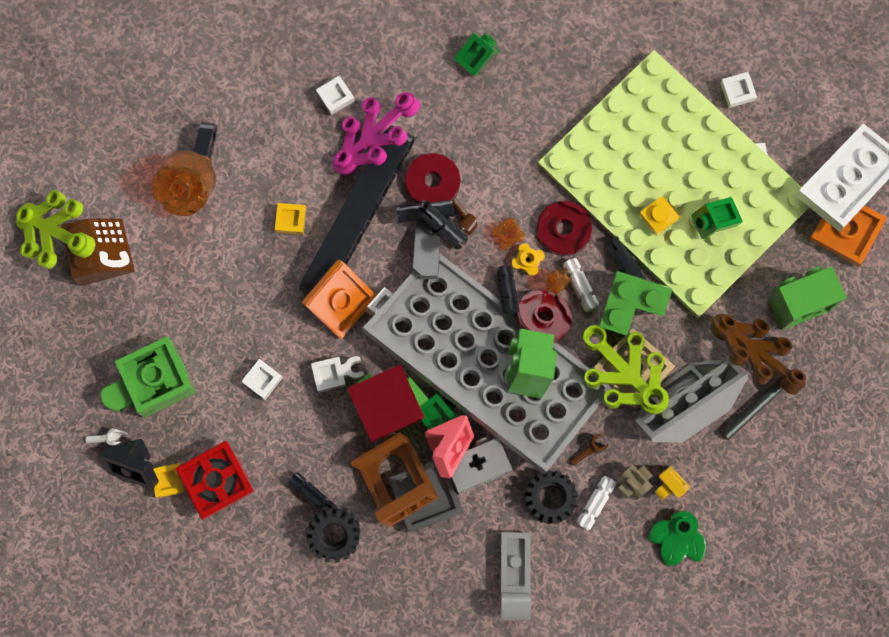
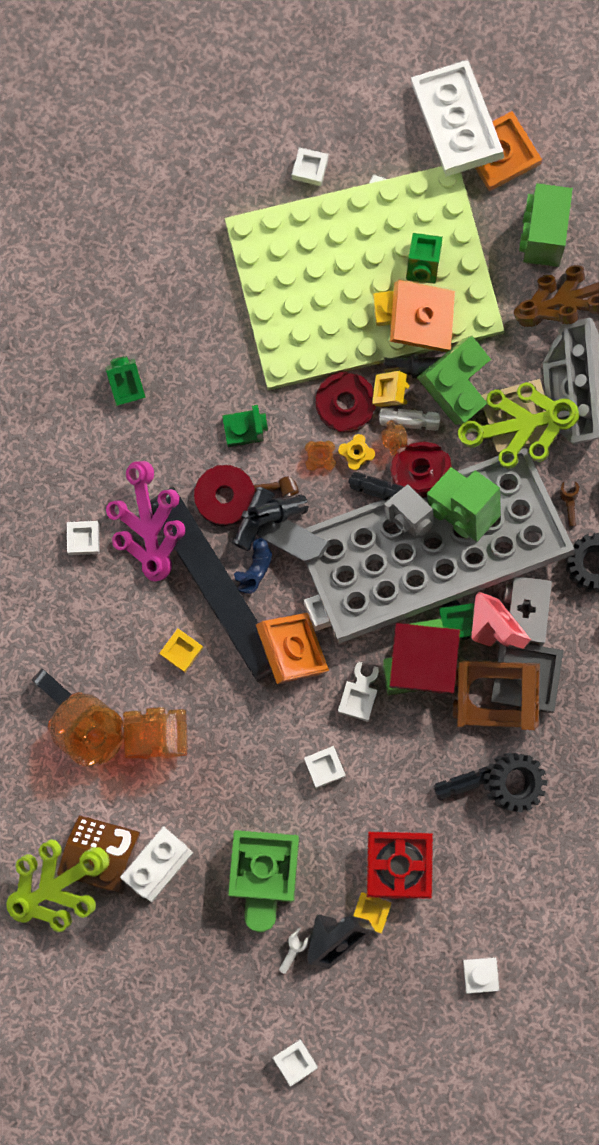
camera: 55 degrees left, 0 degrees up
none -> white panel [120,826,194,902]
none -> clear orange brick [123,707,188,759]
none -> green bracket [222,405,268,447]
none -> dark blue piece [234,538,272,594]
none -> white plate [273,1039,318,1086]
none -> yellow tile [372,371,409,407]
none -> light grey brick [384,484,434,538]
none -> plate [390,280,455,352]
none -> white plate [463,958,499,993]

